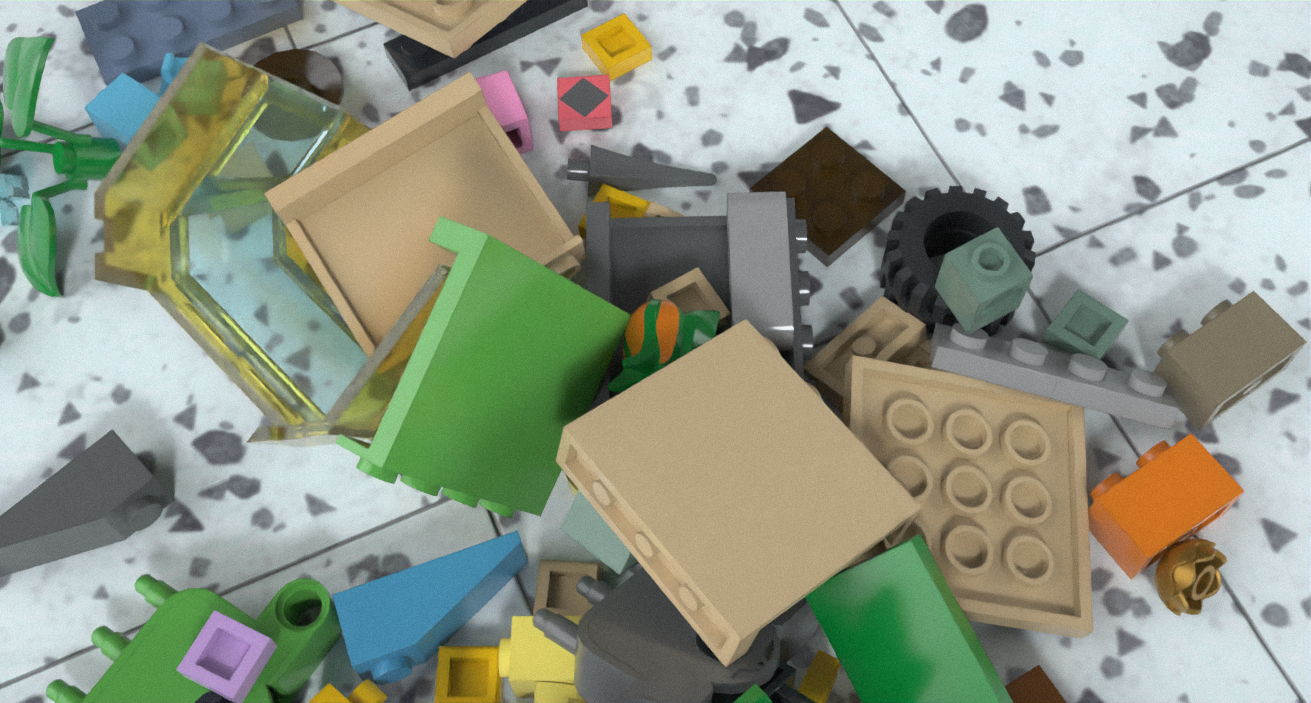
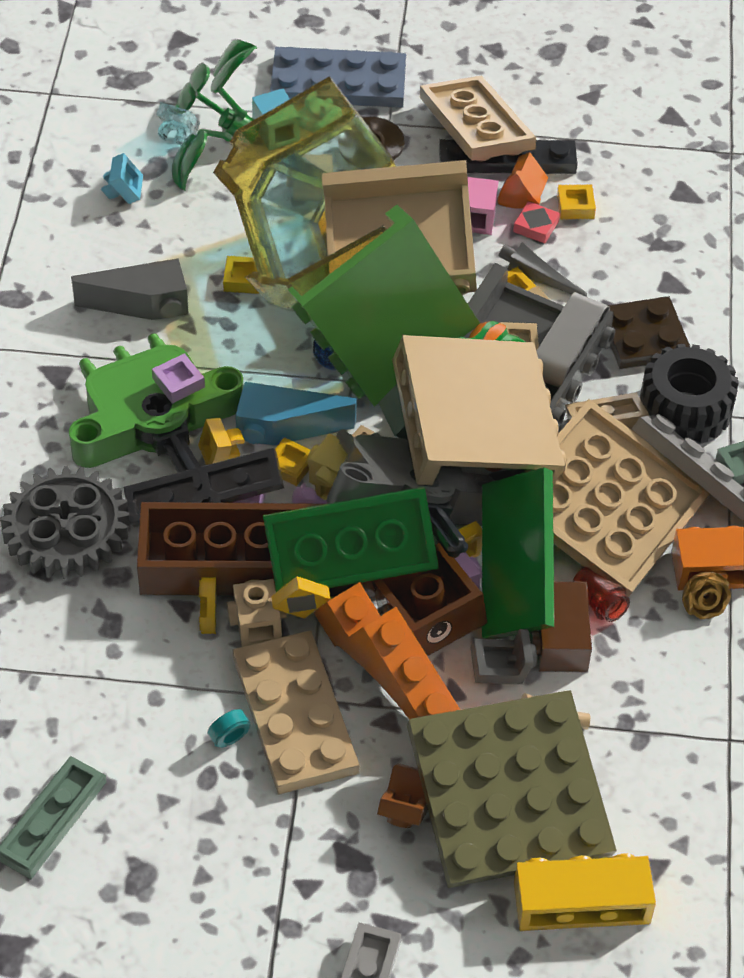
camera: 25 degrees right, 10 degrees down
sand green brick [935,227,1033,334] -> none
none -> yellow tile [223,256,263,294]
none -> orange tile [497,152,548,209]
none -> clear red cone [573,567,630,622]

